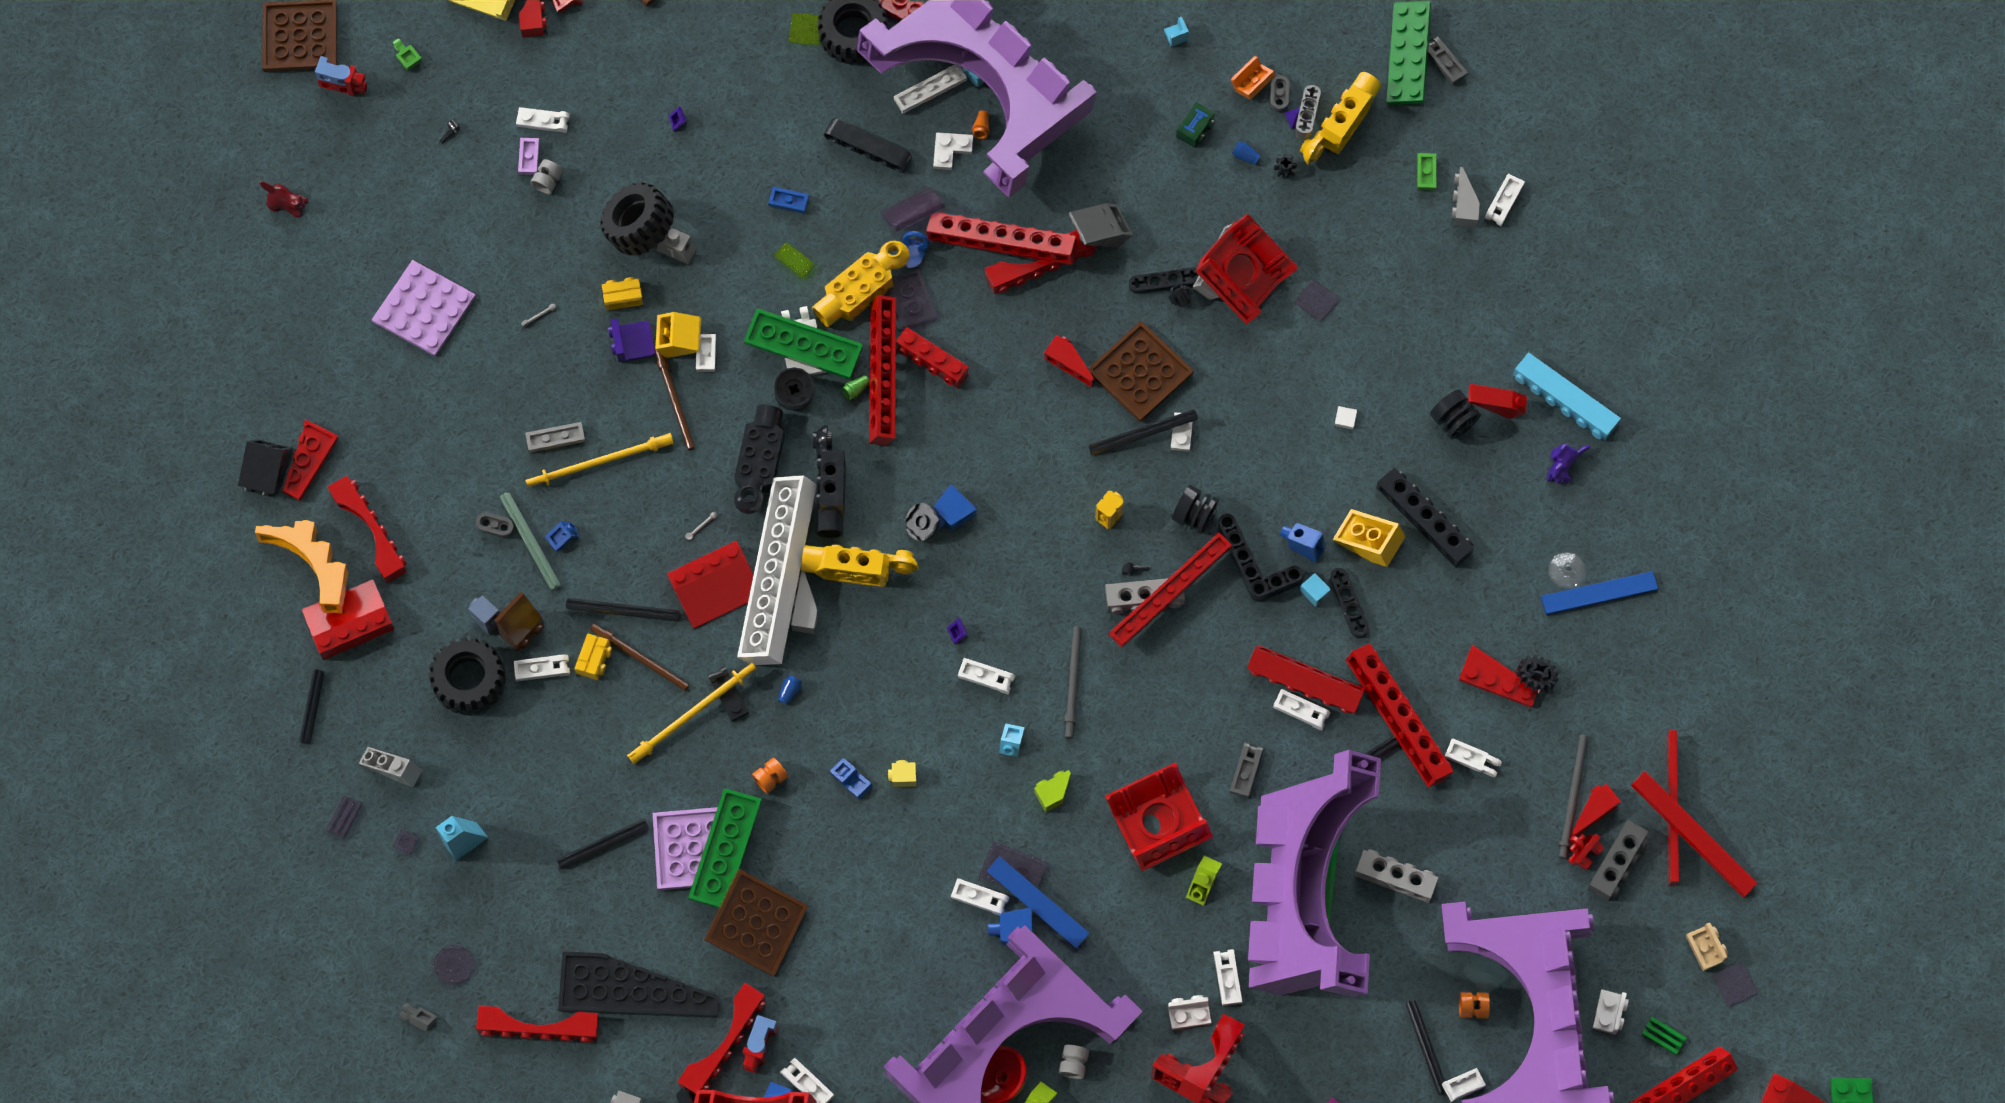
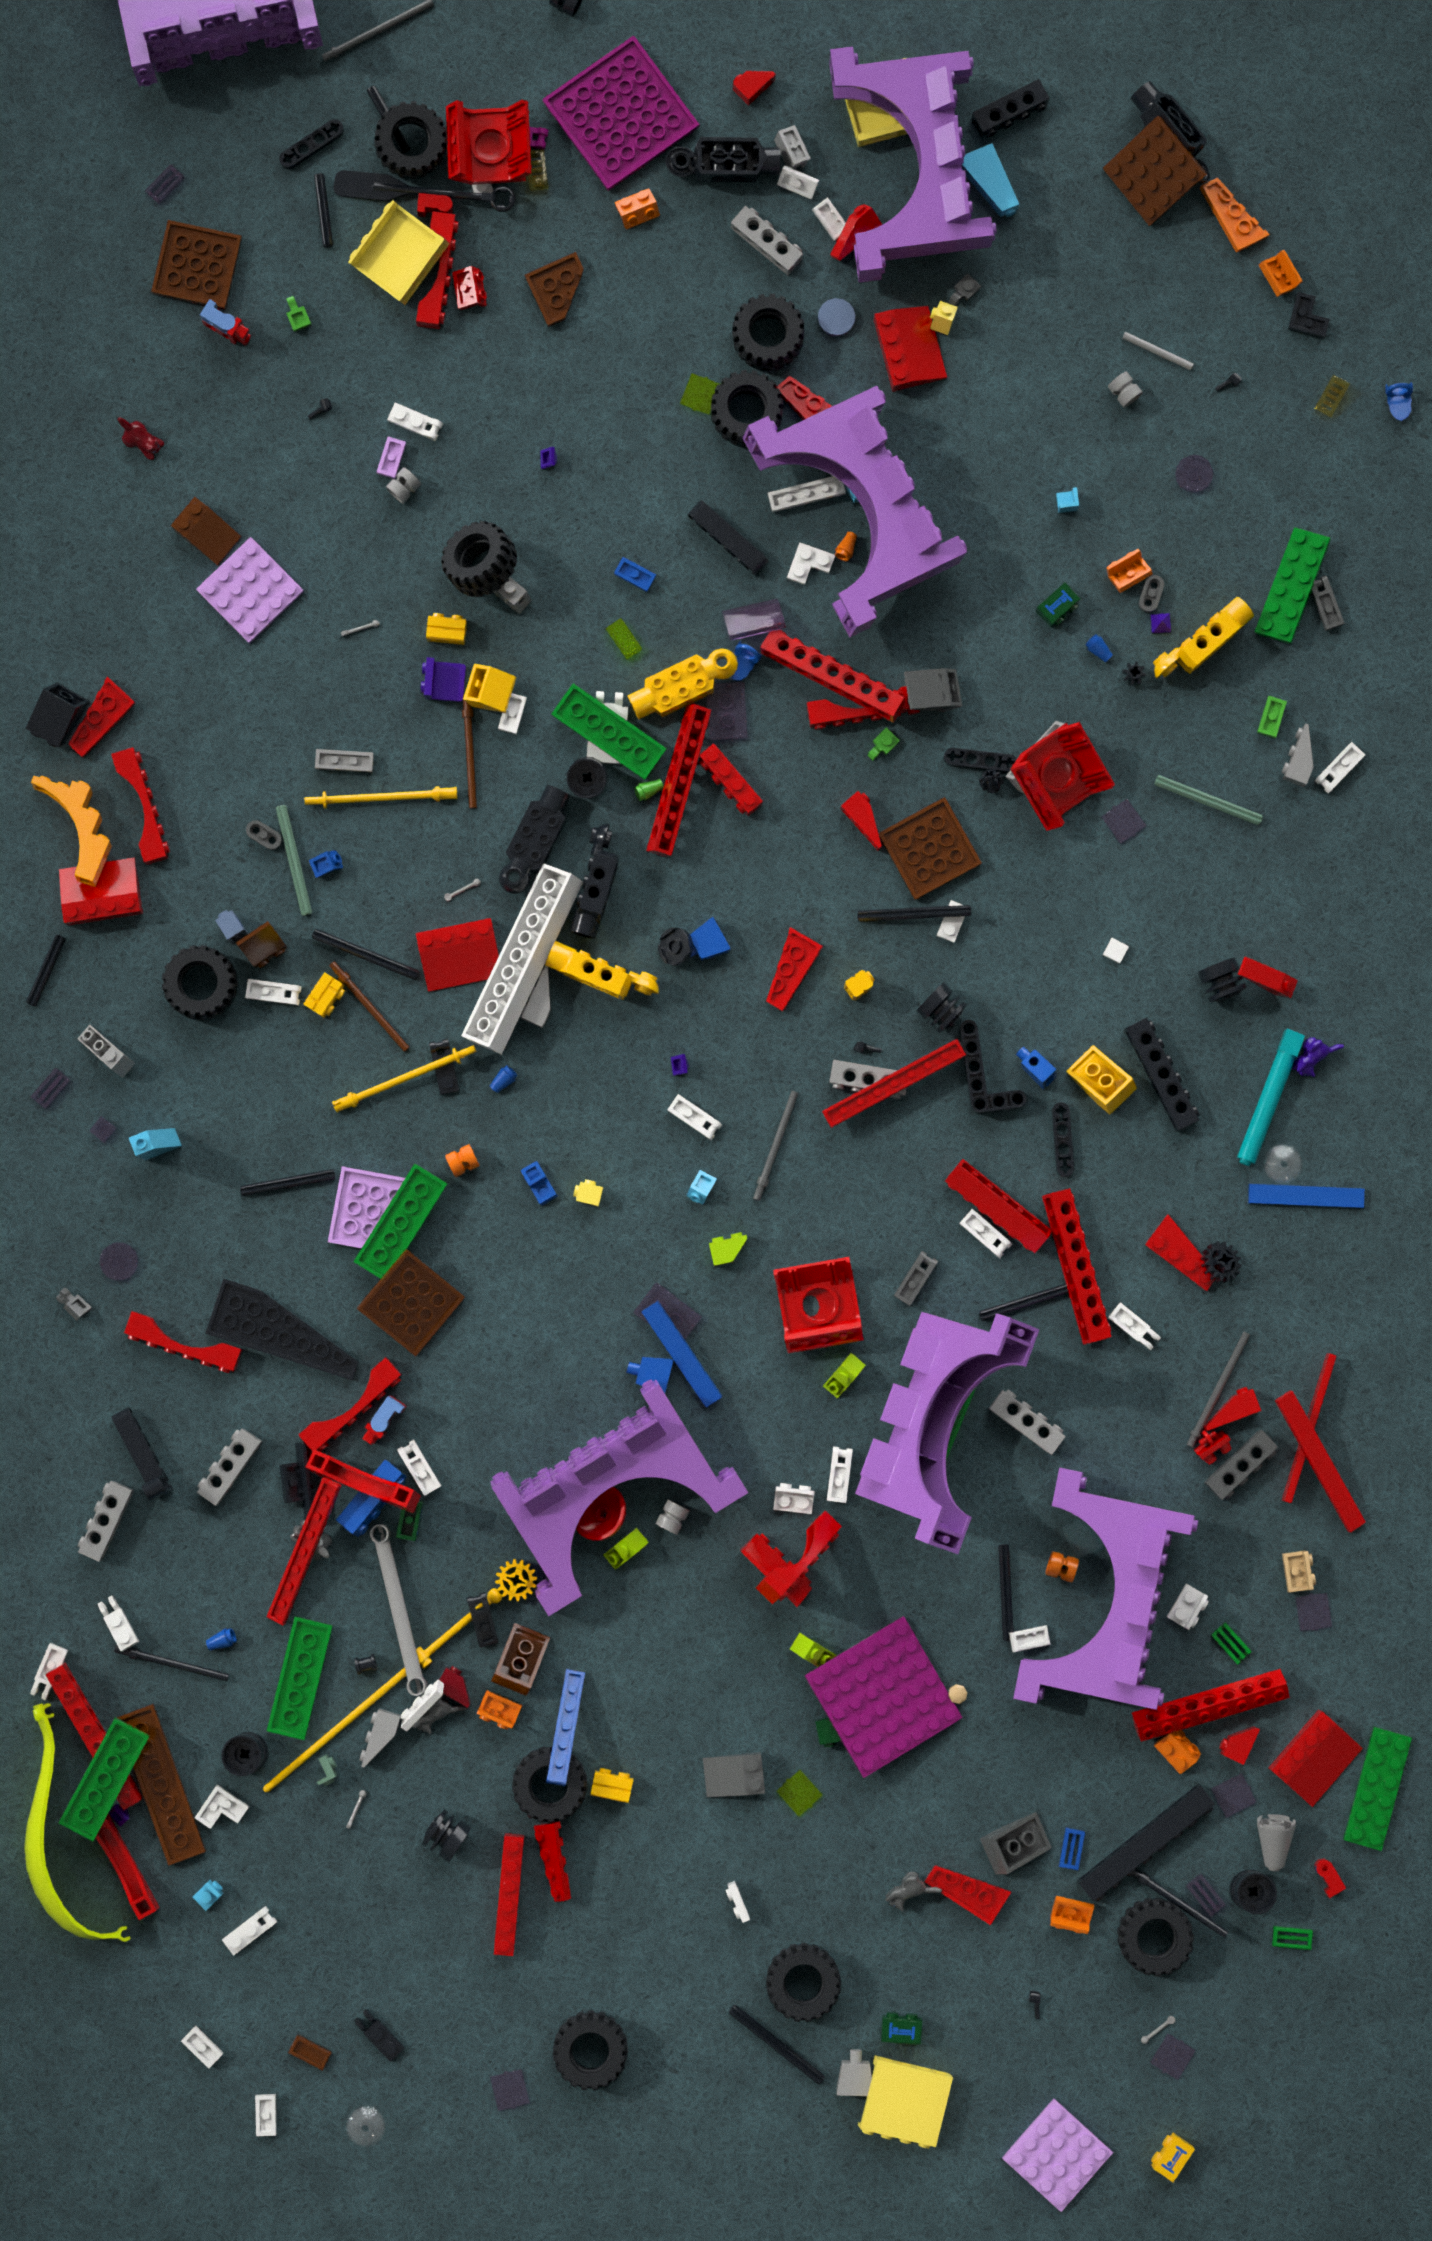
camera: 10 degrees right, 15 degrees up
white plate [951,878,1009,916] -> none
dark grey beam [1295,85,1321,140] -> none
medium azure panel [1300,573,1330,607] -> none
medium azure brick [1513,352,1621,441] -> none
none -> reddish brown slope [171,497,241,566]
none -> red wing [766,927,823,1012]
none -> bright green plate [867,728,900,761]
none -> sand green axle [1155,775,1263,825]
none -> teal brick [1237,1029,1305,1167]

